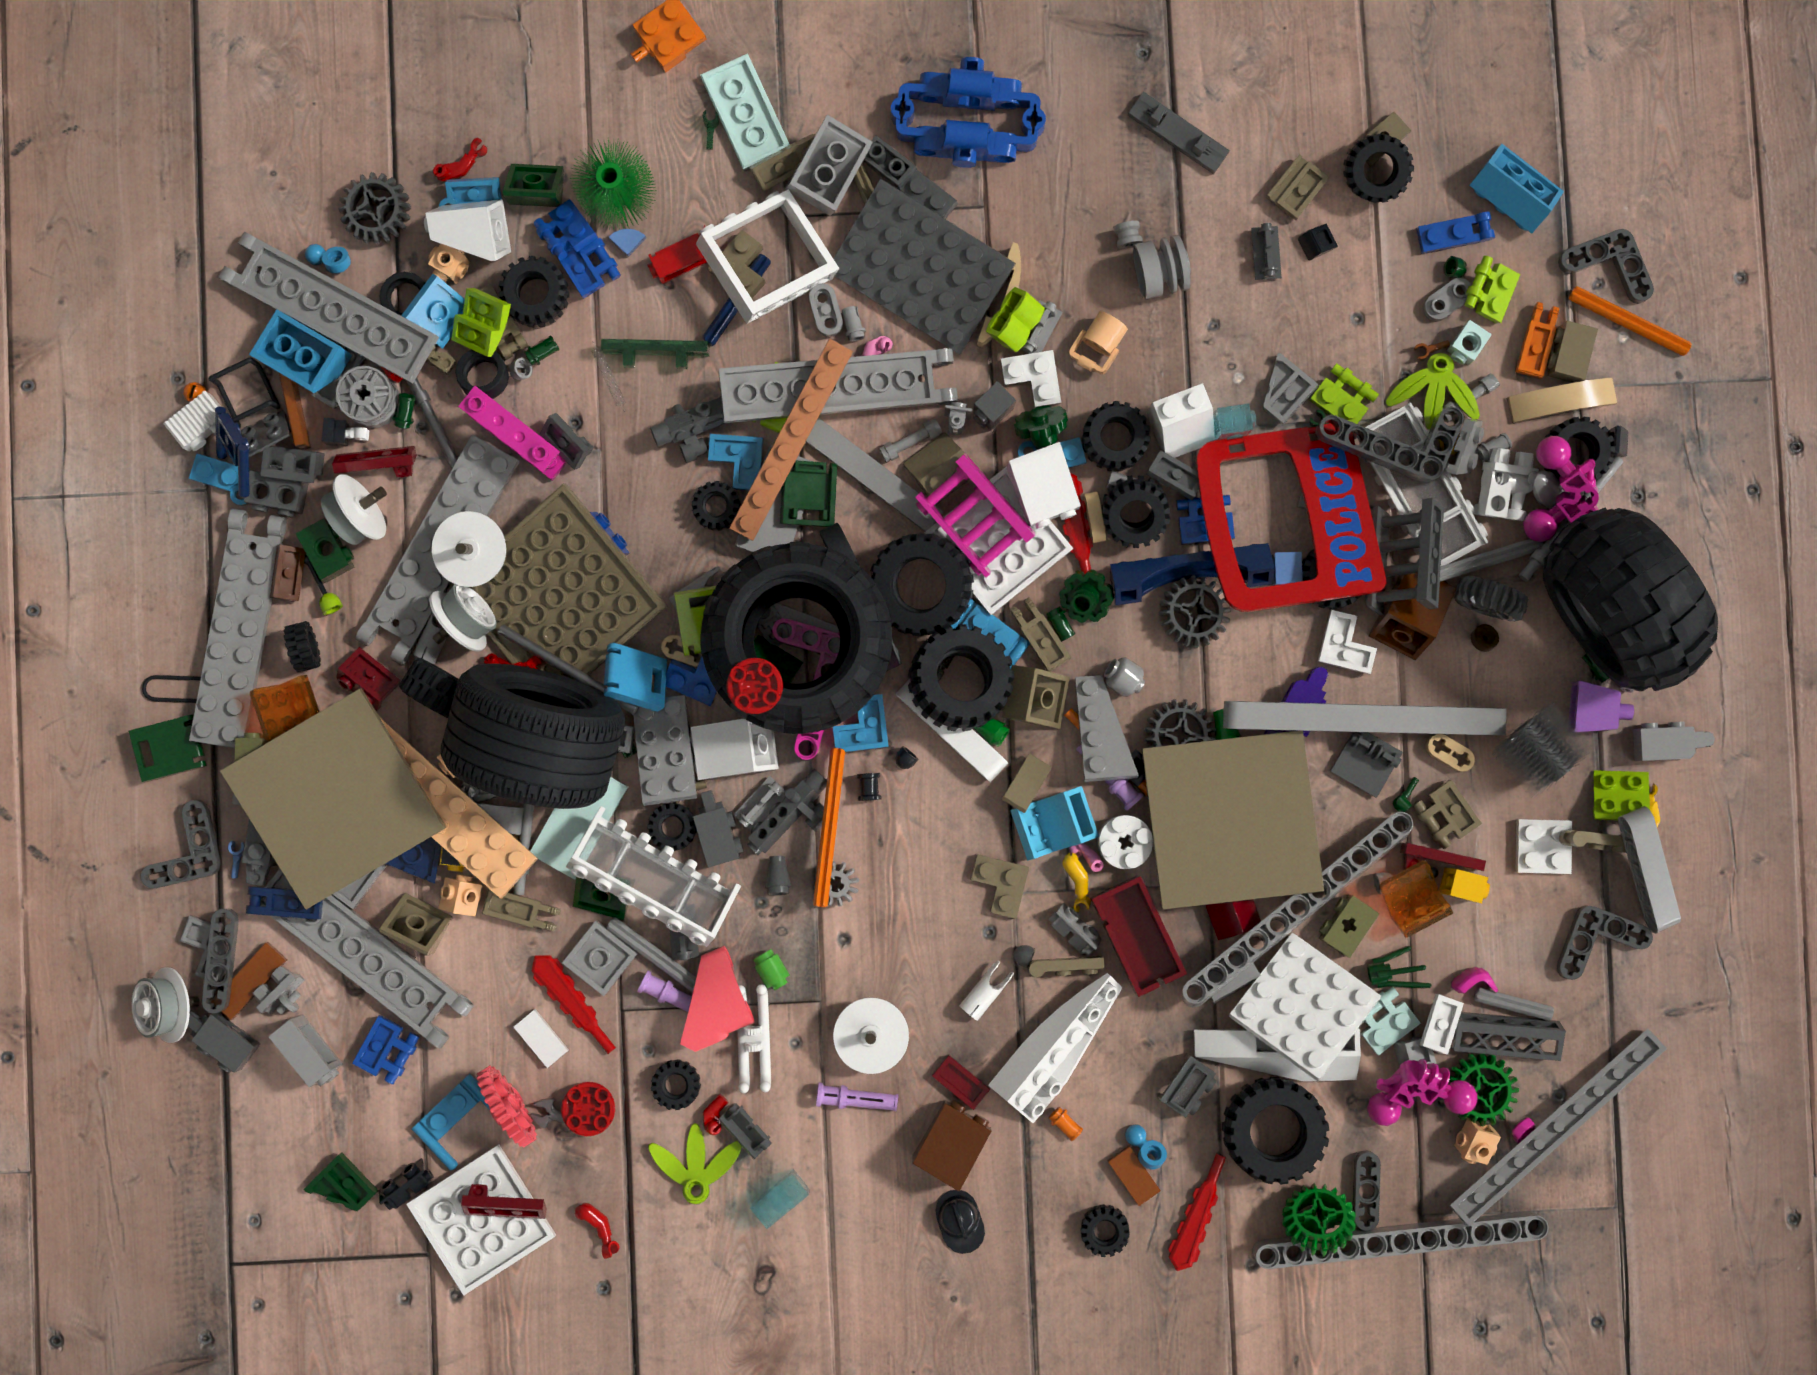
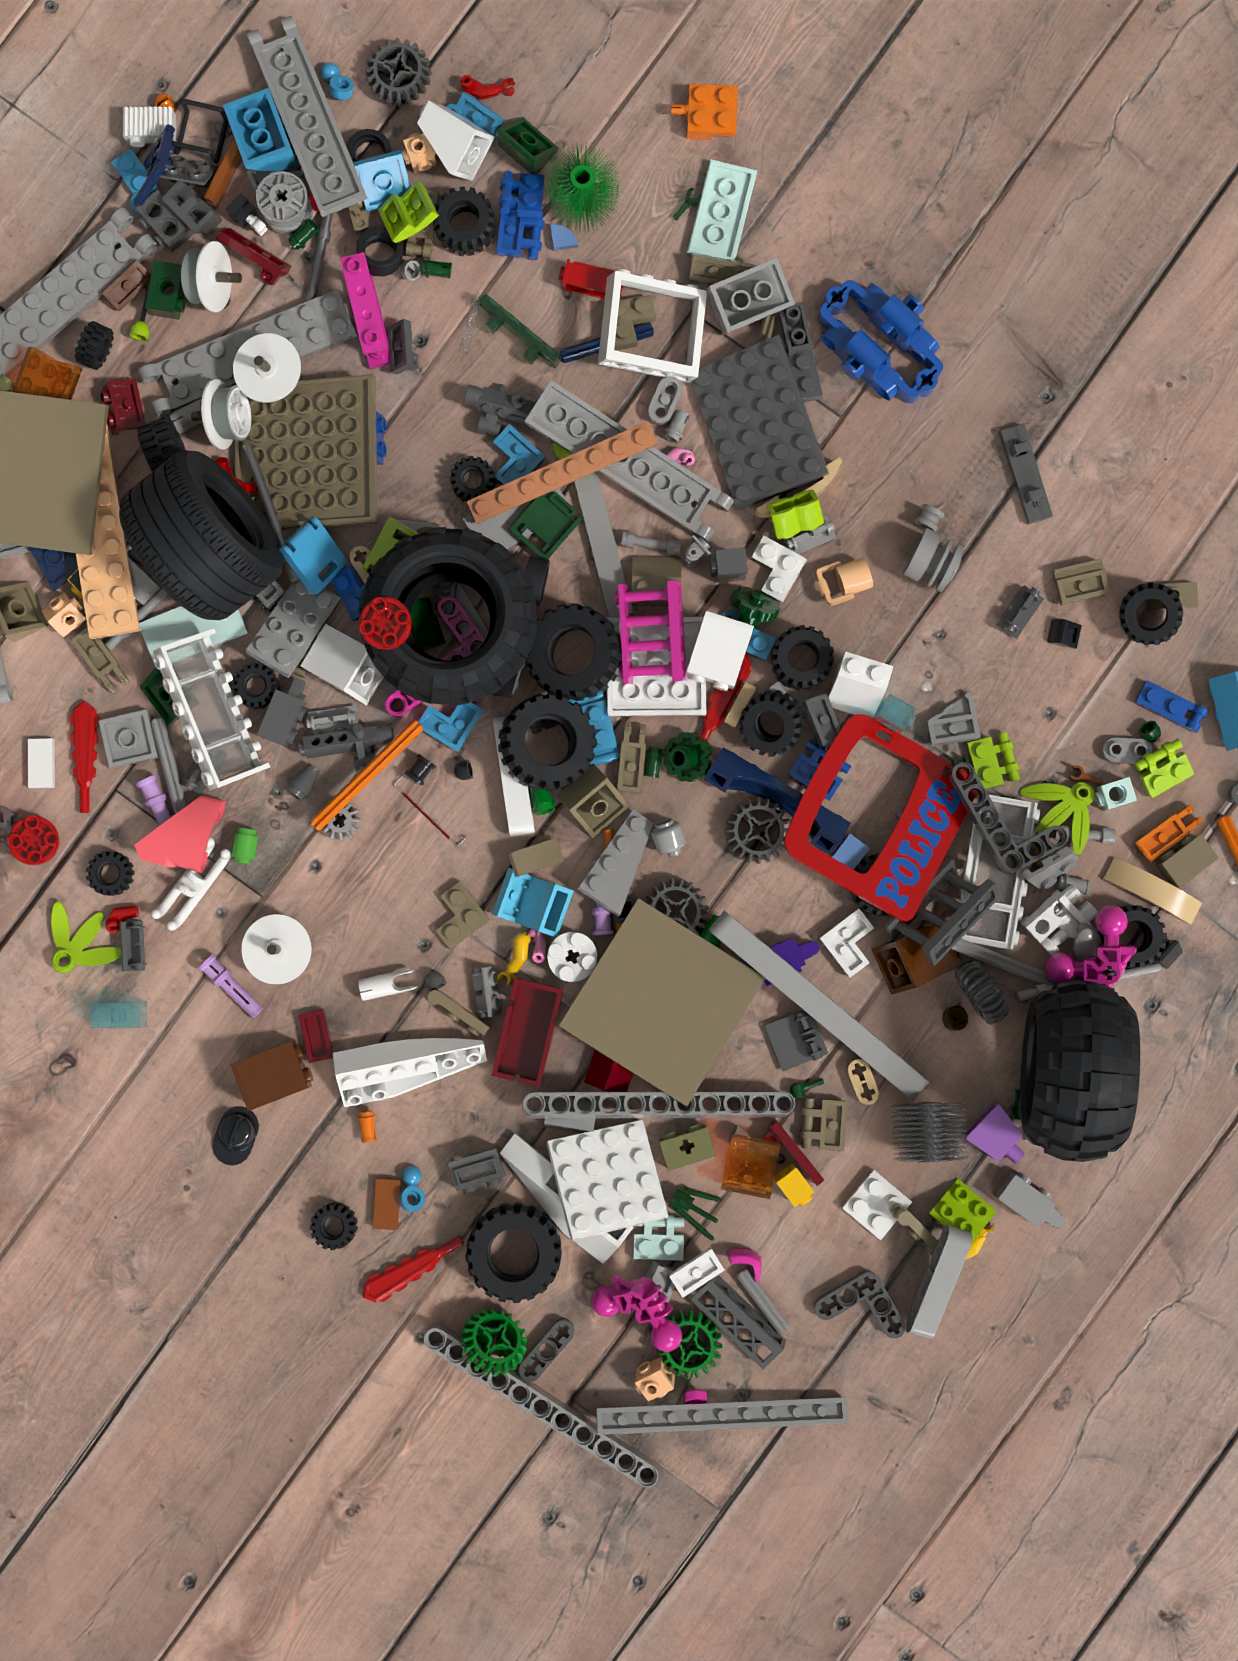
camera: 40 degrees right, 0 degrees up
none -> dark red piece [394,775,467,847]

